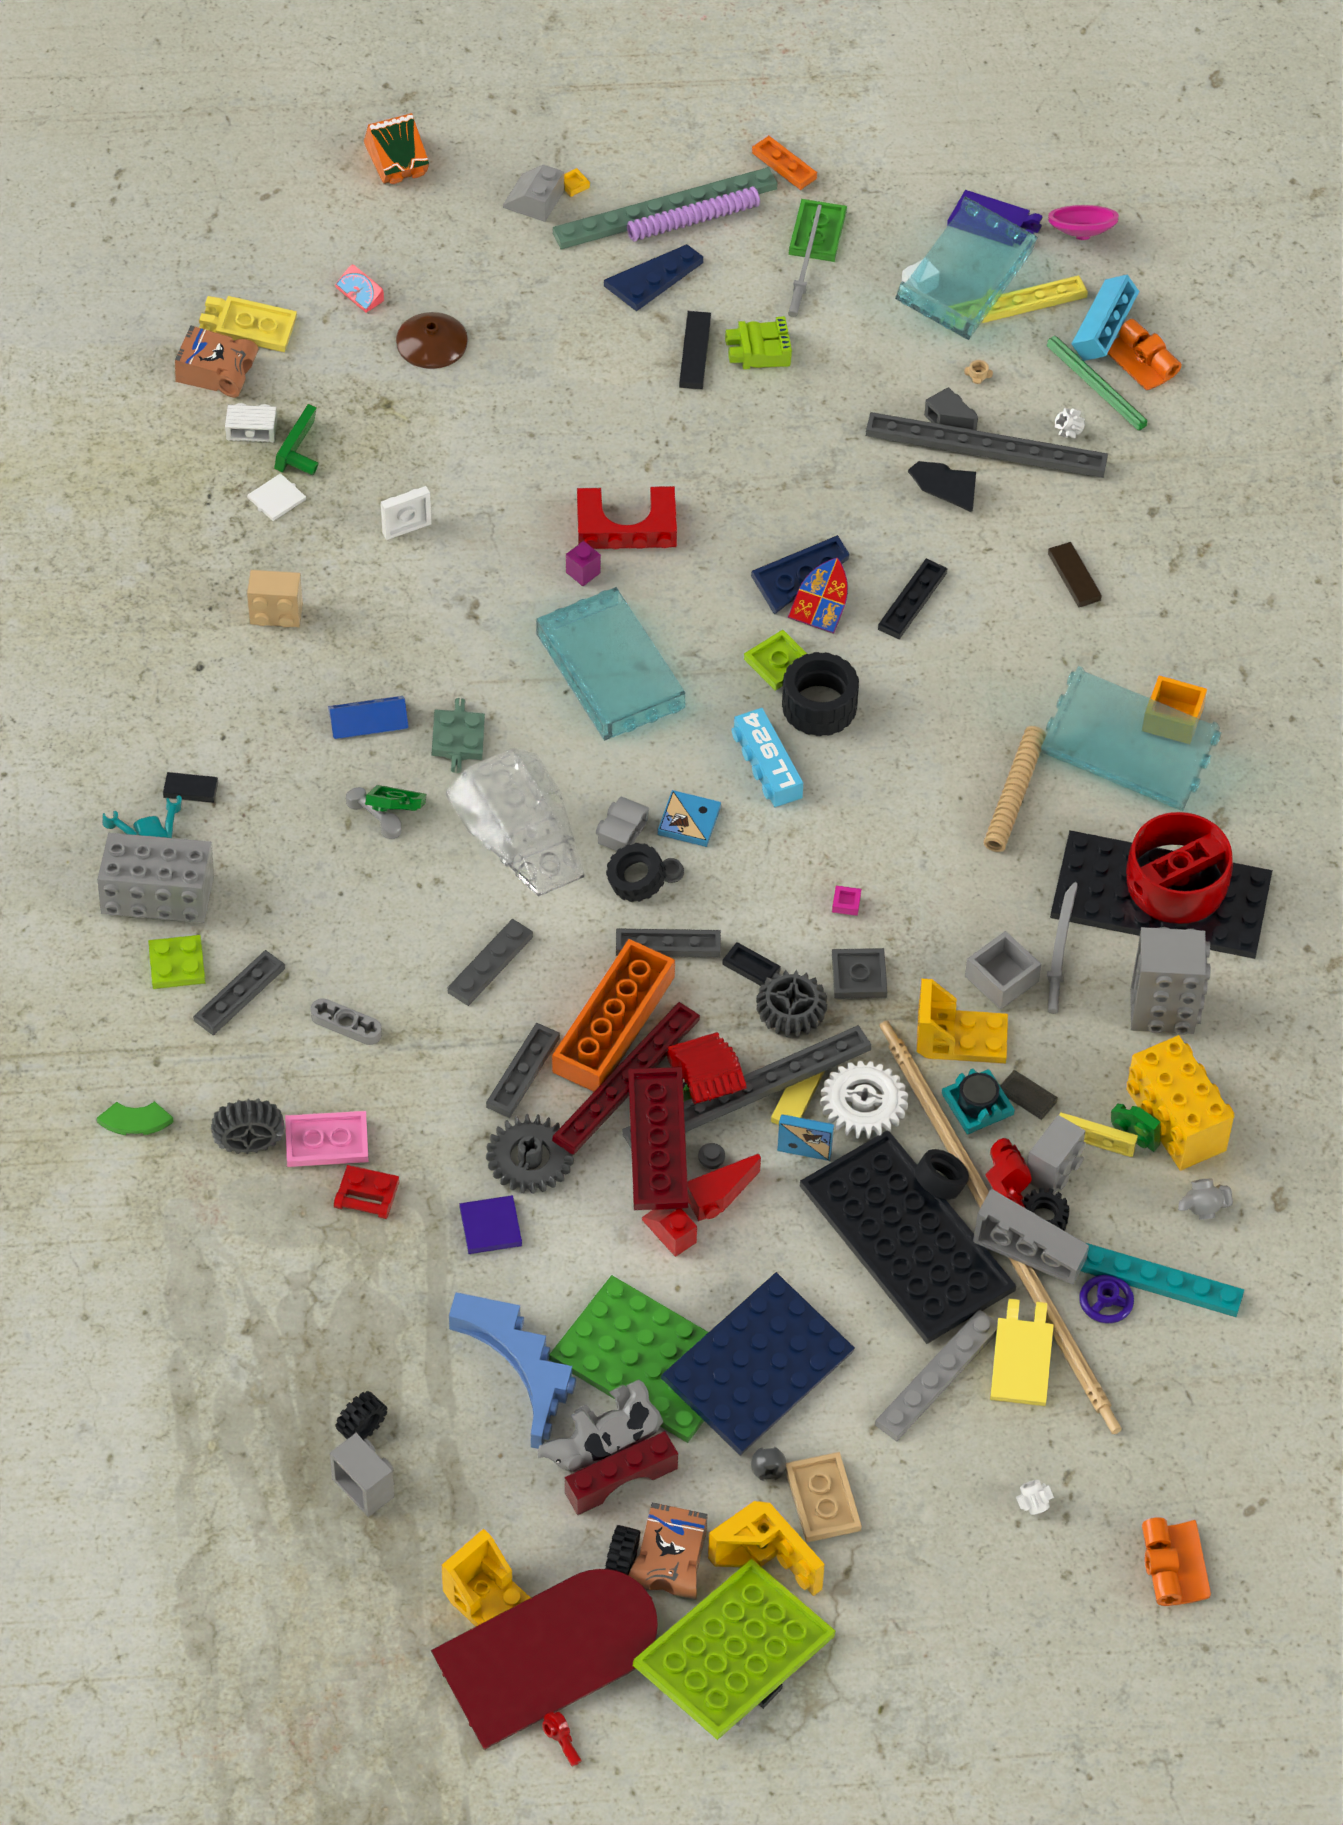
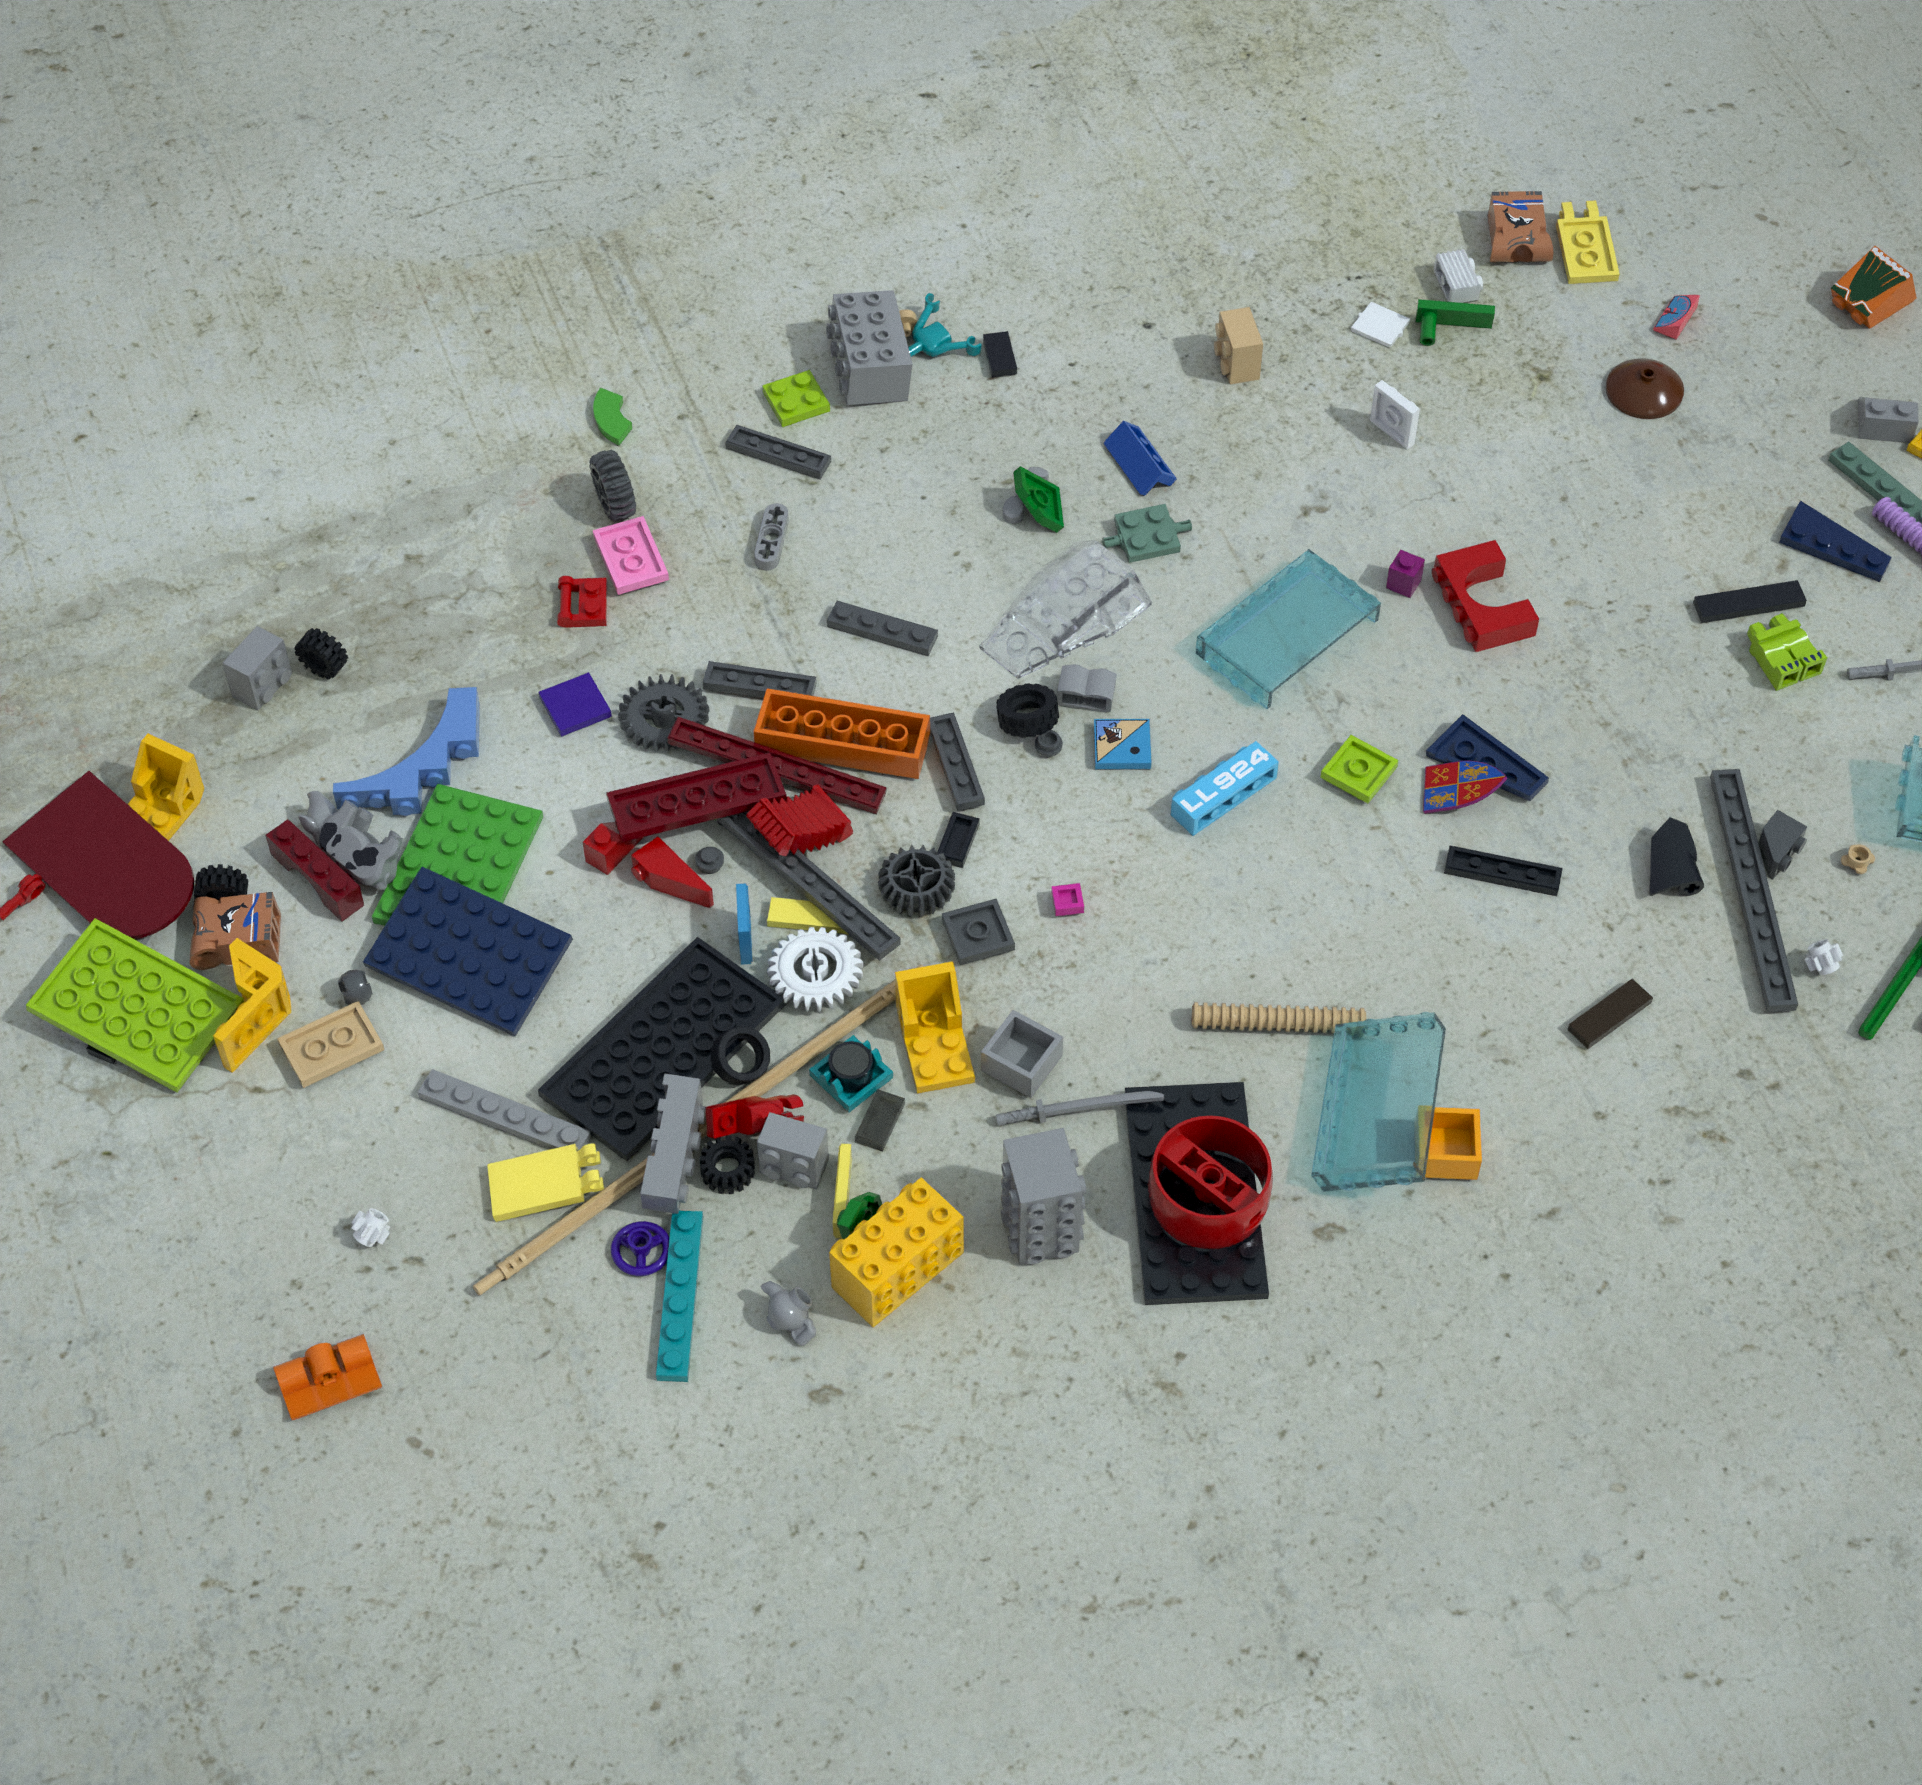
camera: 75 degrees right, 0 degrees up
black tyre [782,652,859,736] -> none

